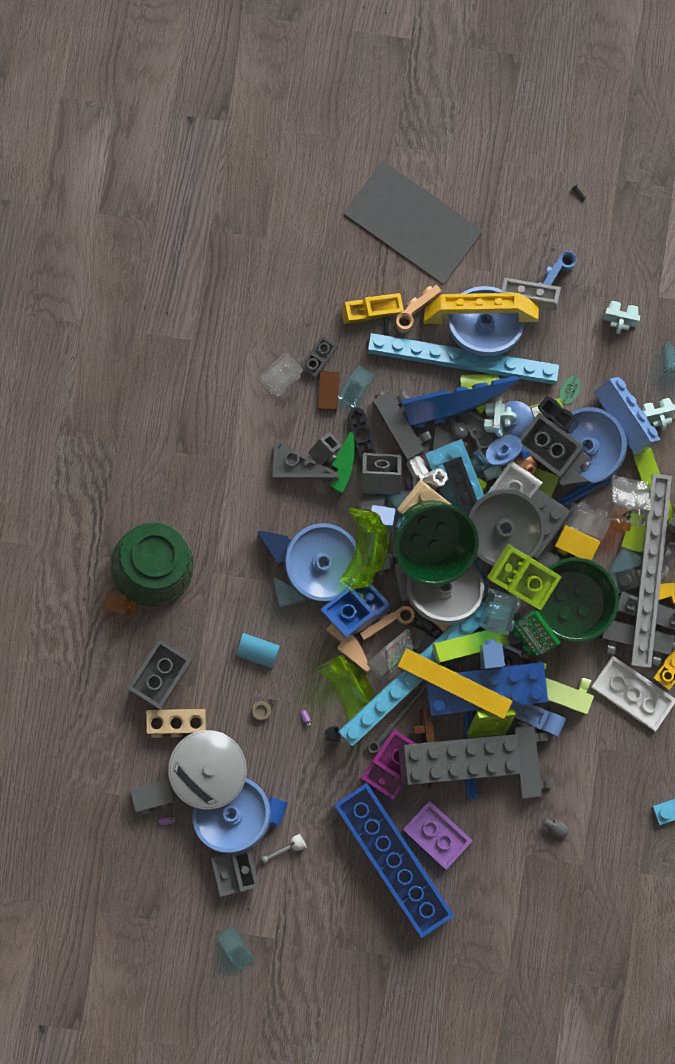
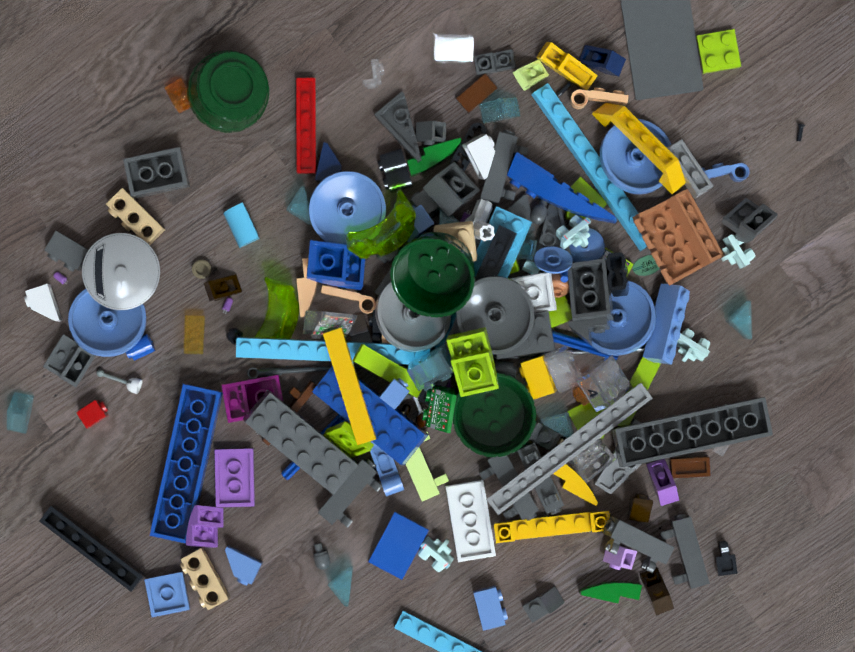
camera: 55 degrees right, 5 degrees up
none -> white slope [24,284,63,322]
none -> black brick [39,505,146,592]
none -> red brick [76,400,109,429]
none -> medium blue plate [144,571,190,617]
none -> tan brick [180,547,230,610]
none -> clear yellow plate [184,315,205,354]
none -> medium lavender slope [186,505,223,548]
none -> dark brown slope [203,274,242,301]
none -> medium blue slope [225,545,263,586]
none -> red plate [296,78,316,174]
none -> clear light blue slope [327,566,353,607]
none -> clear bracket [362,59,384,89]
none -> blue slope [368,511,429,580]
none -> black brick [377,149,413,193]
none -> light aqua hips [418,536,454,572]
none -> white slope [462,134,495,179]
none -> yellowish green slope [513,60,549,91]
none -> dark blue slope [579,45,626,77]
none -> nougat slope [632,189,724,286]
none -> lime plate [696,29,741,74]
none -> dark grey brick [722,198,778,243]

